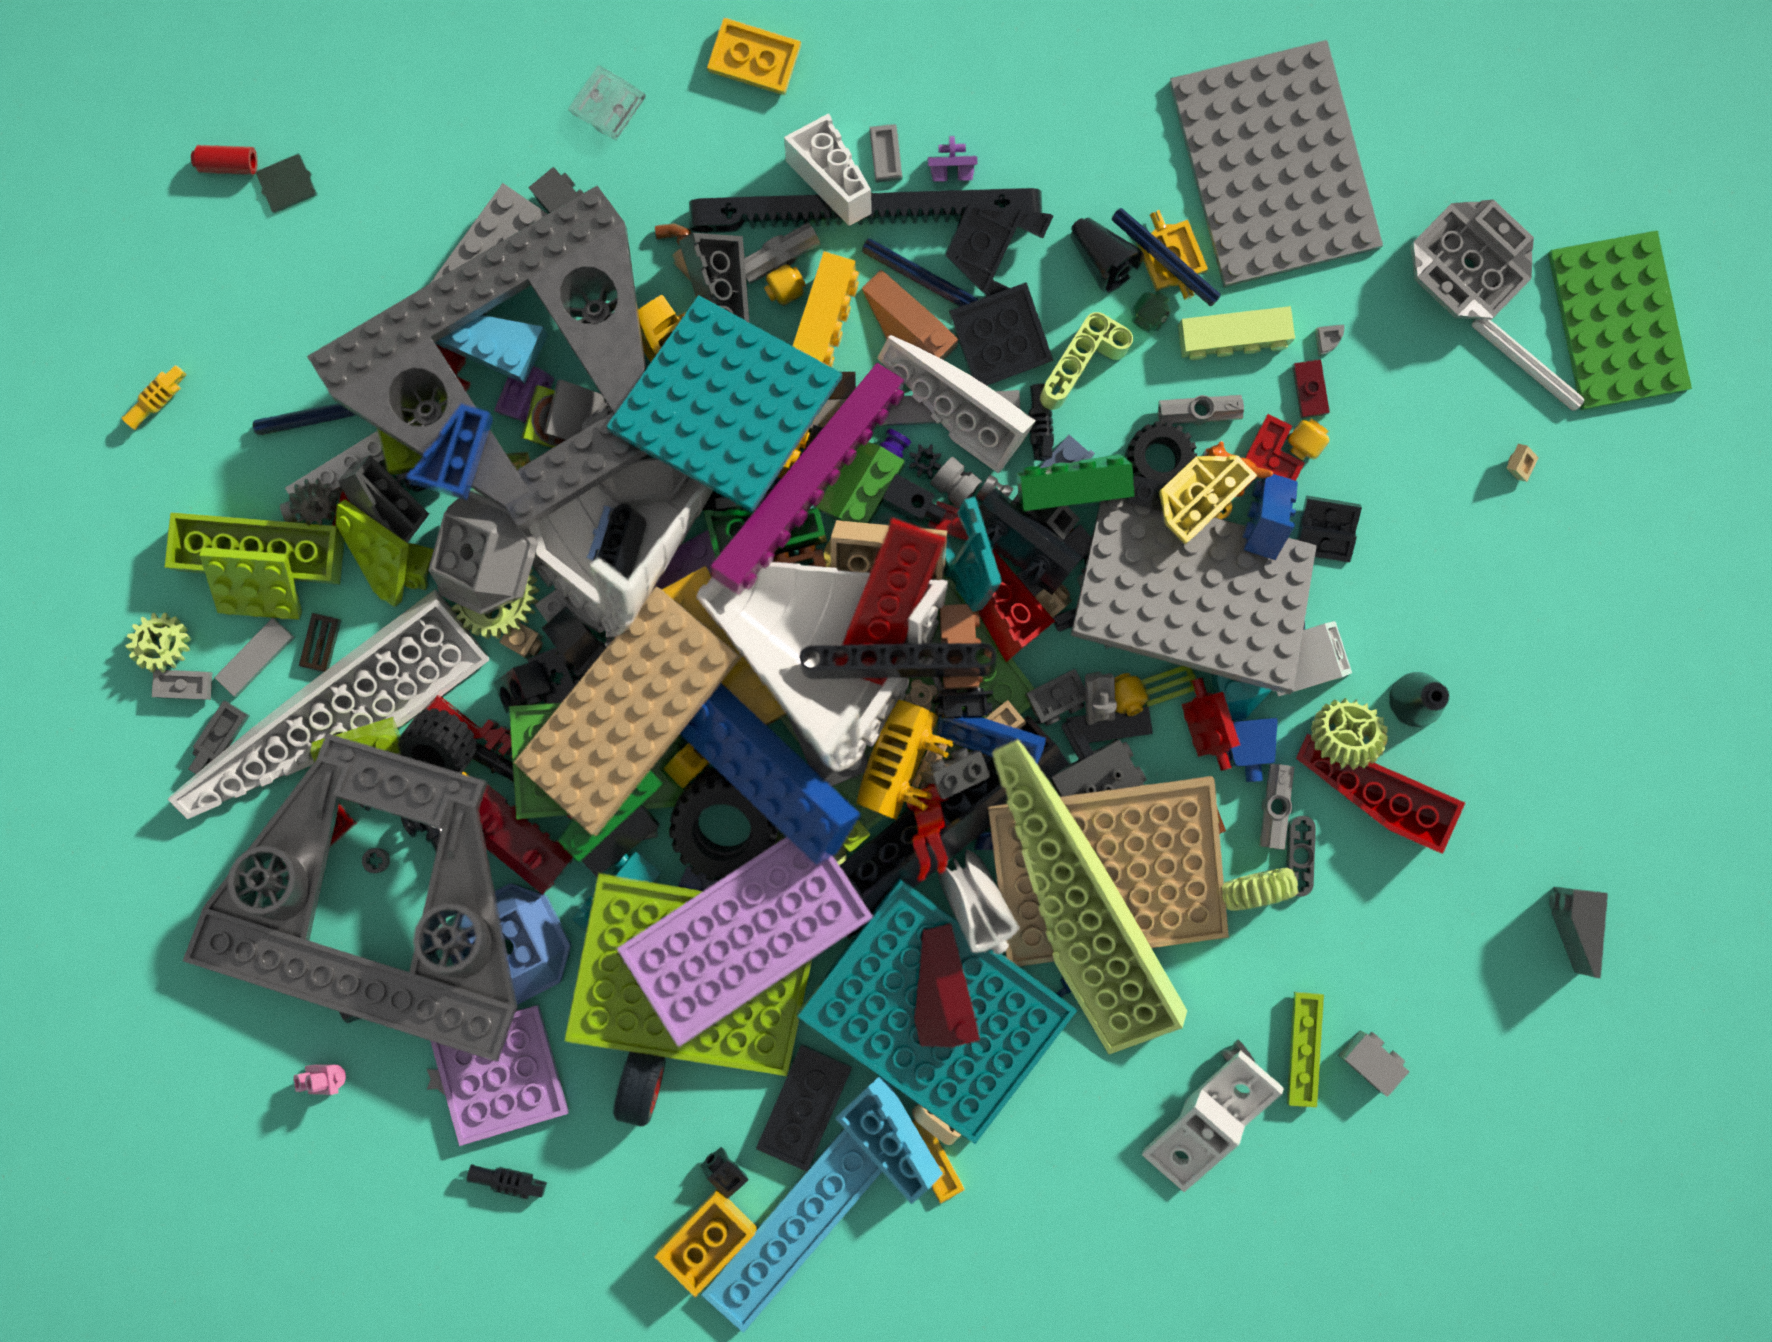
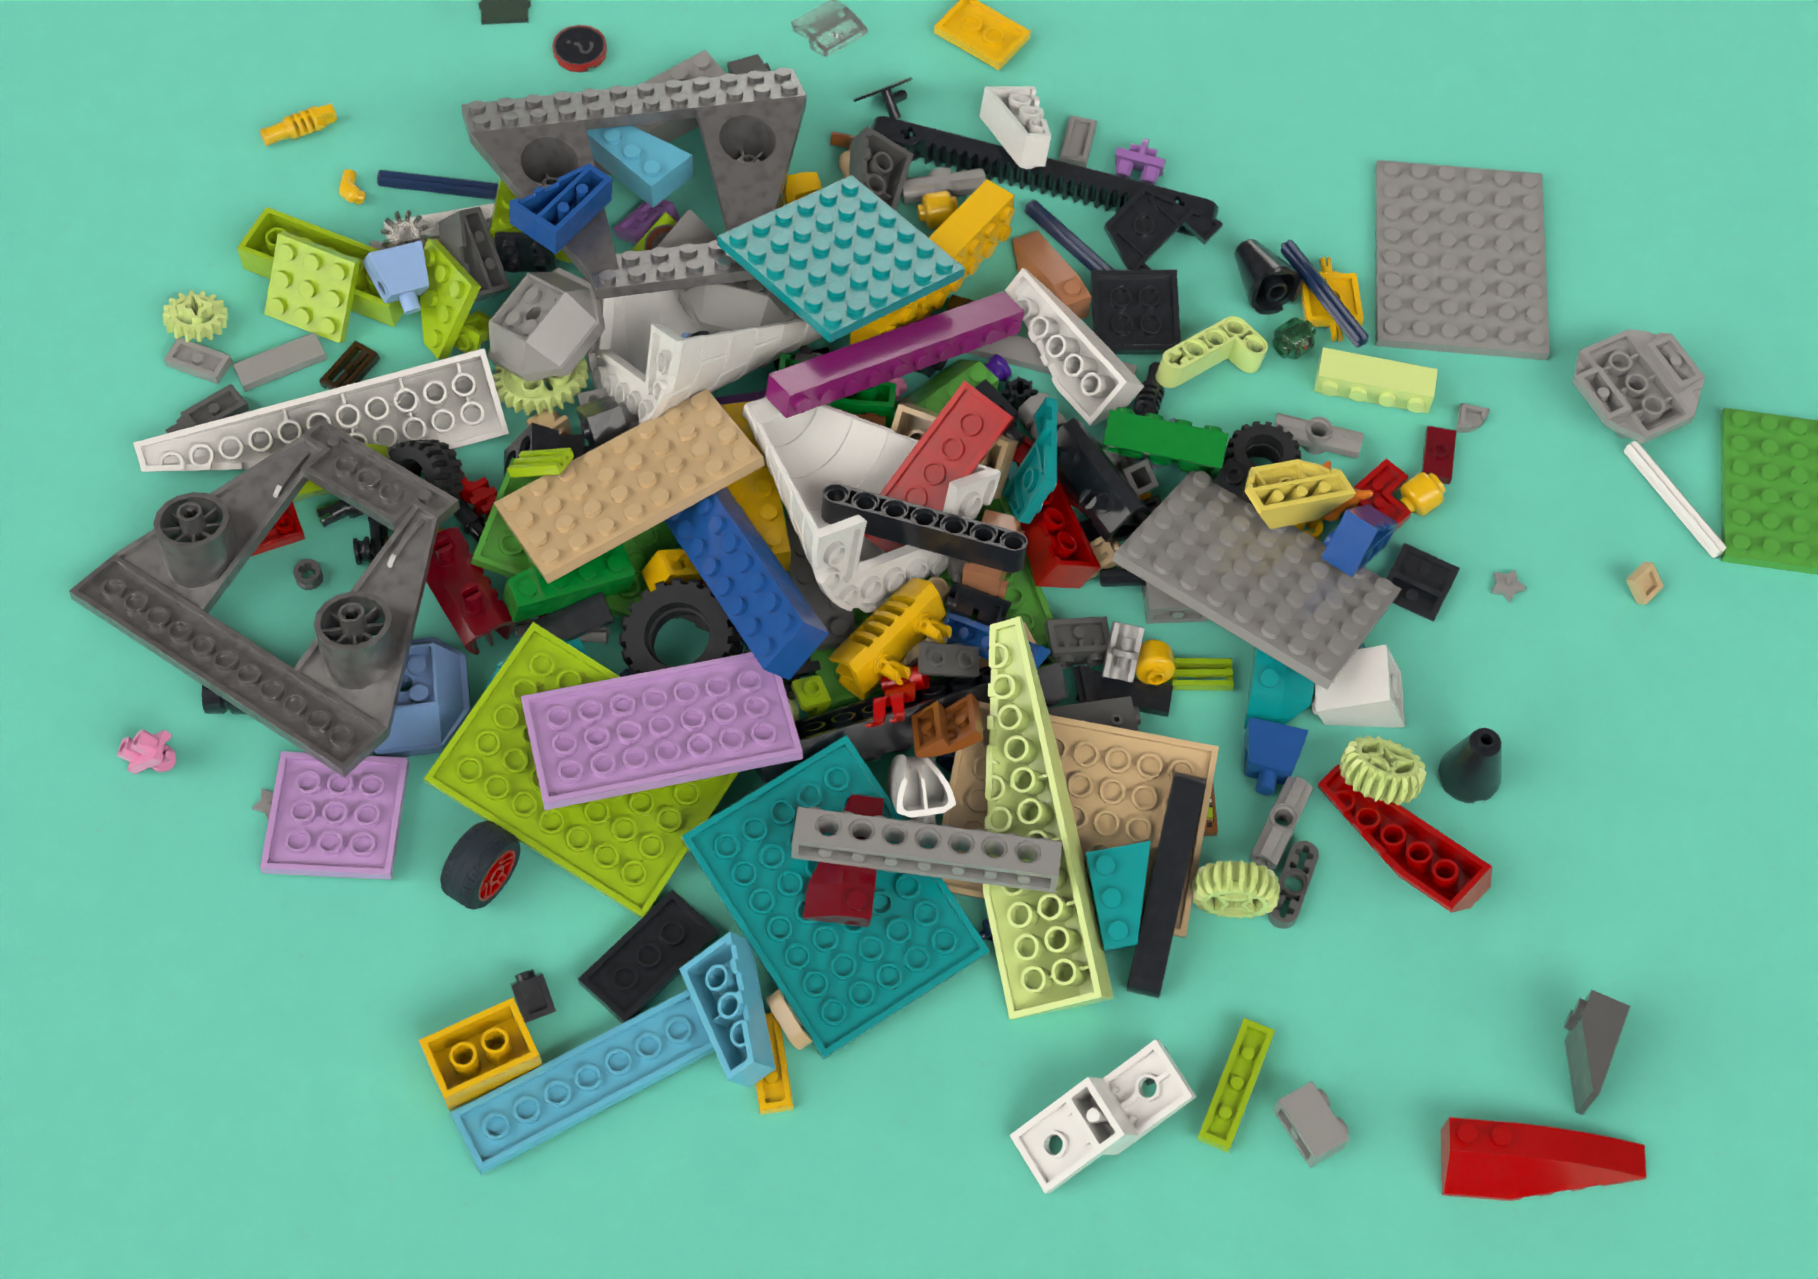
camera: 15 degrees right, 25 degrees down
black hinge [466,1164,547,1199] -> none
red plate [1181,677,1240,771] -> none
none -> yellow arm [339,169,366,205]
none -> light blue torso [363,241,429,315]
none -> lime tile [507,448,574,478]
none -> black tile [552,25,607,72]
none -> light grey brick [792,807,1062,893]
none -> black shield [854,77,913,119]
none -> dark orange slope [911,693,984,758]
none -> teal wedge [1085,841,1151,953]
none -> black beam [1126,771,1207,999]
none -> red wedge [1441,1117,1647,1201]
none -> light grey piece [1491,570,1526,603]

